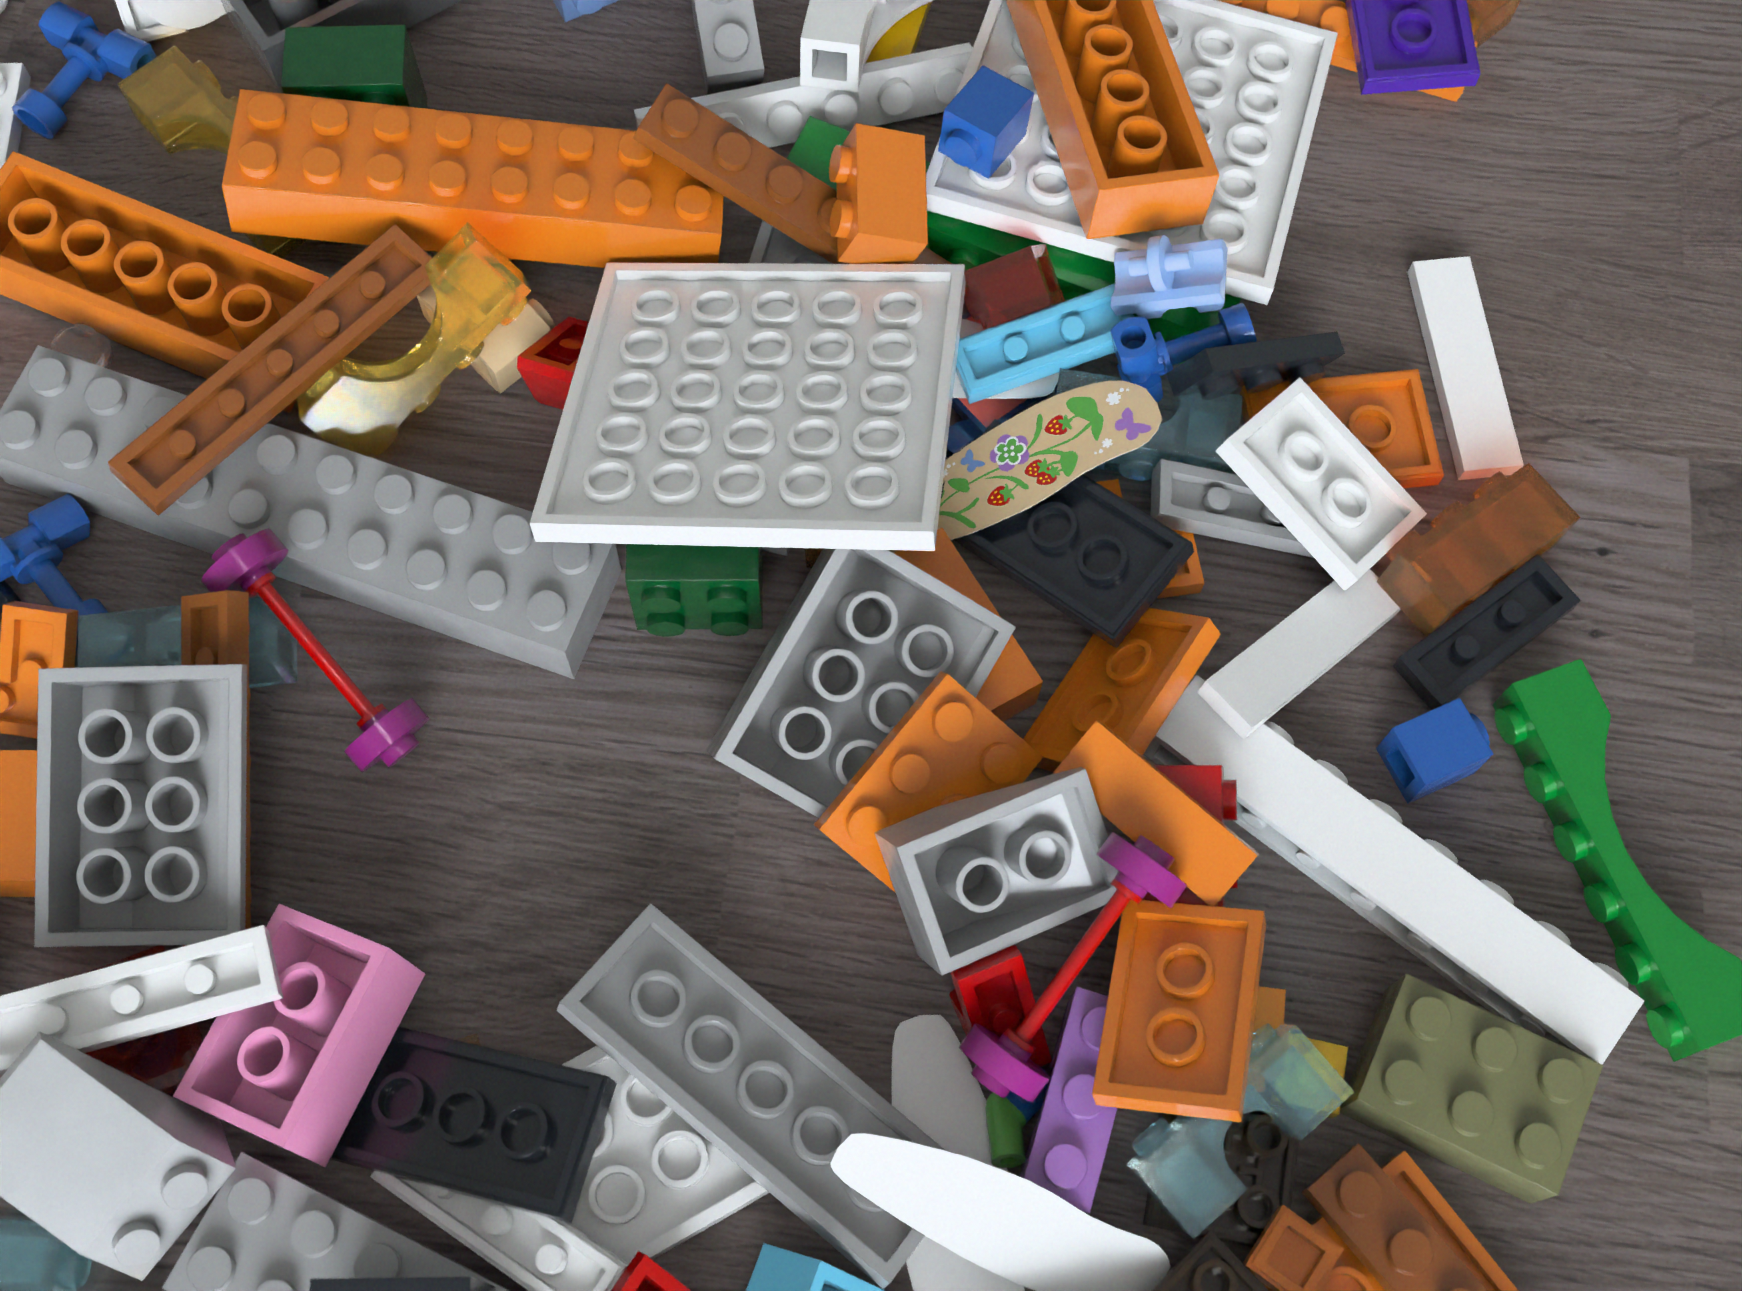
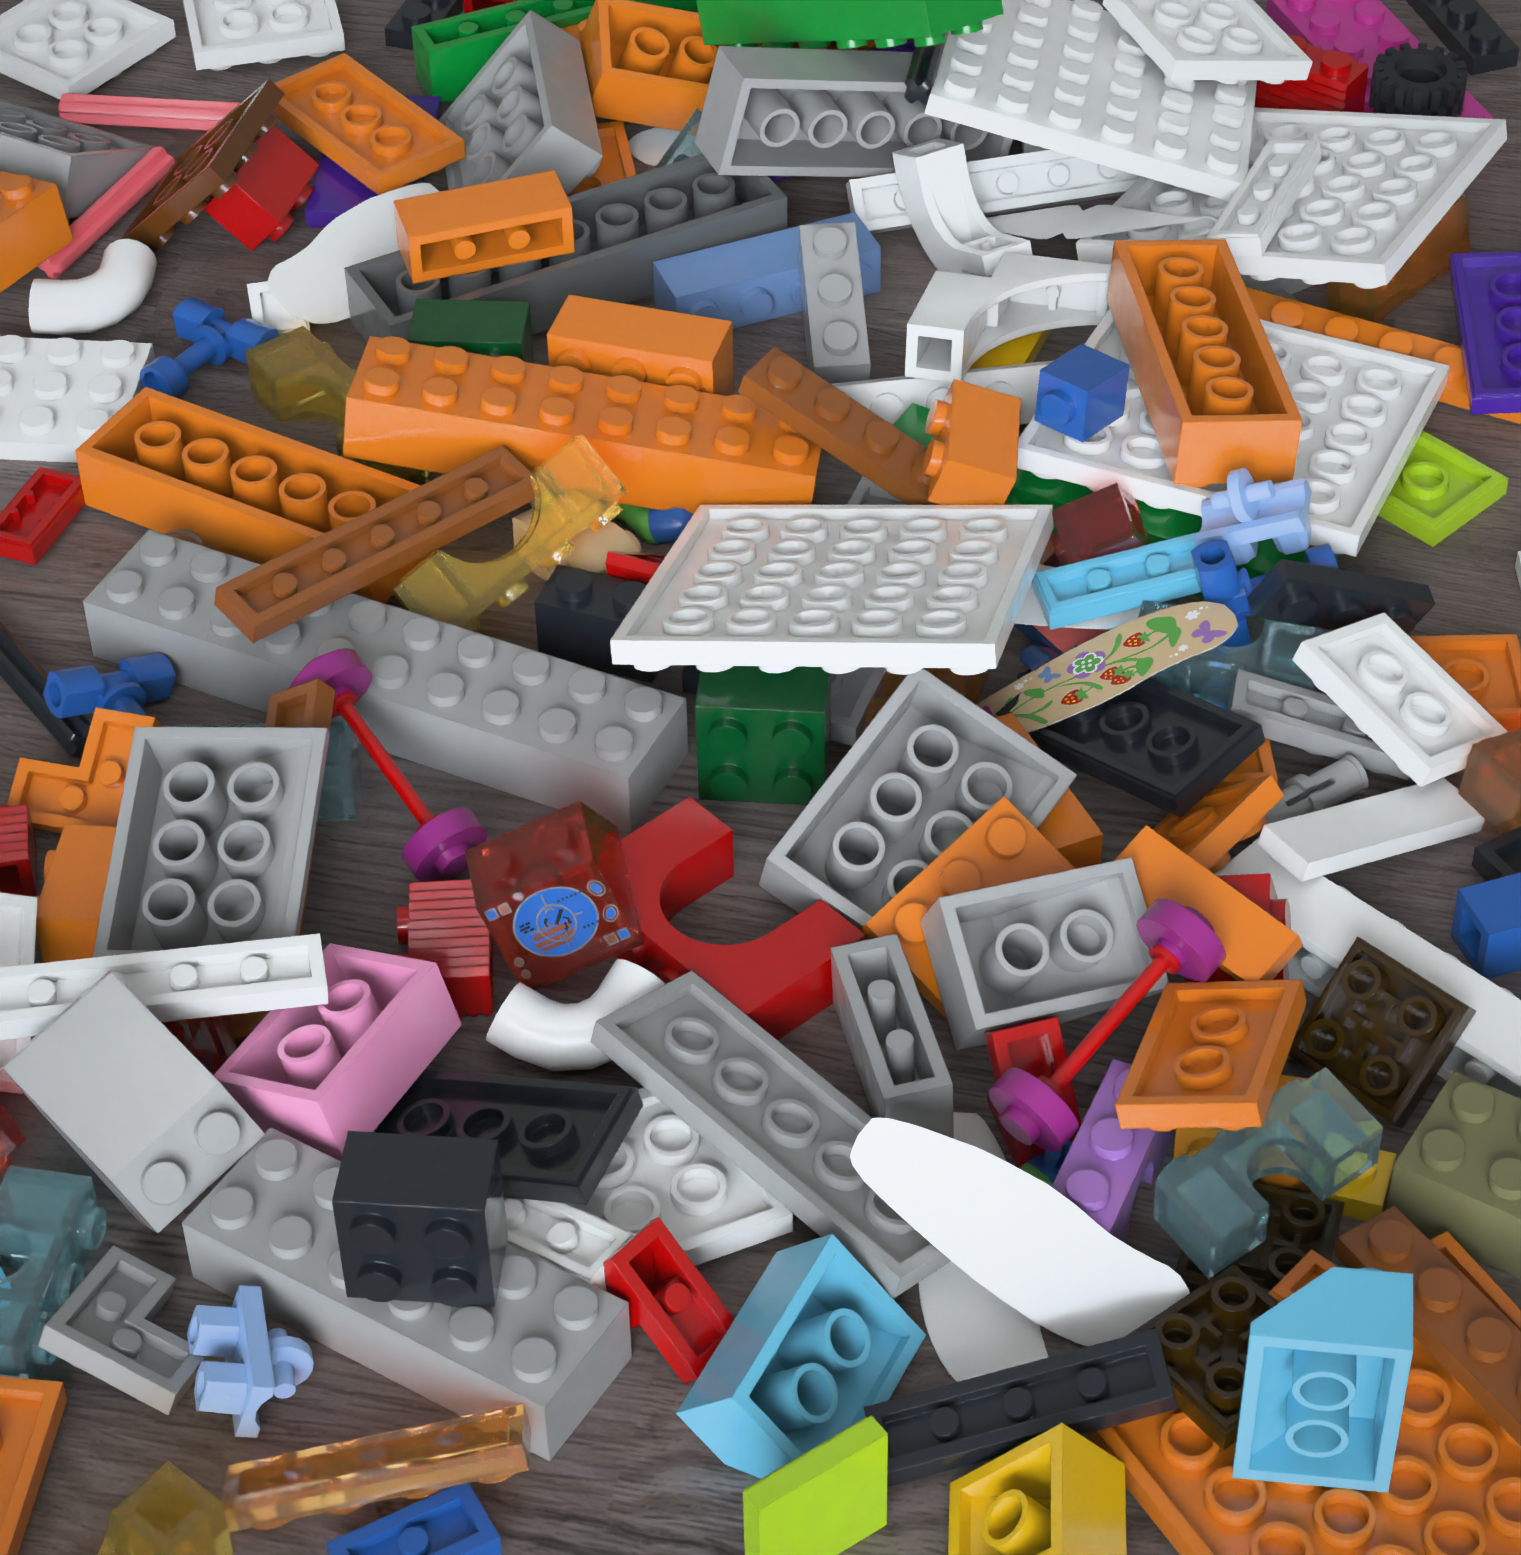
camera: 10 degrees right, 25 degrees down
none -> red brick [396,878,493,1018]
none -> clear red slope [465,800,644,991]
none -> white cylinder [486,959,665,1071]
none -> black brick [534,564,659,683]
none -> orange brick [547,295,734,396]
none -> red arch [569,796,866,1040]
none -> arm [614,503,693,545]
none -> light grey brick [830,934,954,1139]
none -> light grey pin [1250,754,1368,841]
none -> dark brown tile [1288,936,1476,1128]
none -> lime tile [1378,431,1509,547]

